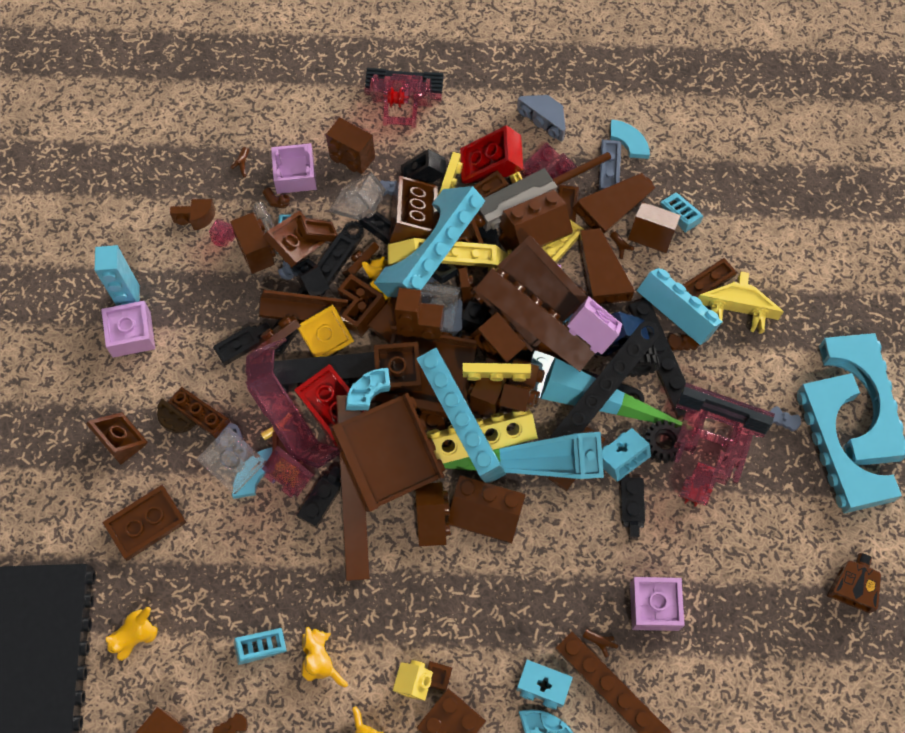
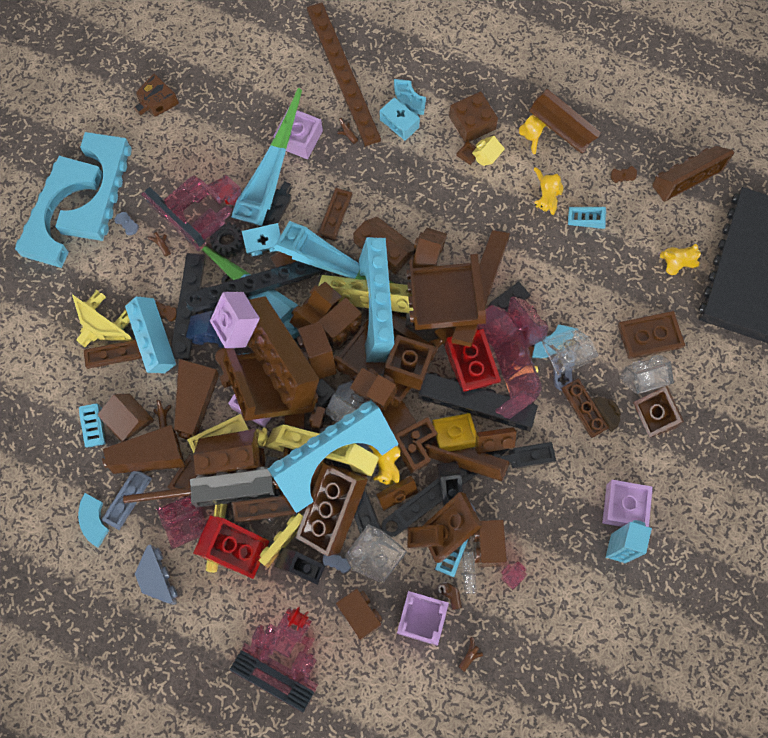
camera: 155 degrees left, 5 degrees up
reddish brown brick [170,199,216,230] -> none
medium azure tile [346,368,390,410] -> none
light yellow plate [463,363,531,382] -> none
none -> medium azure plate [231,88,302,226]
none -> reddish brown tile [318,188,353,241]
none -> clear slope [620,355,674,394]

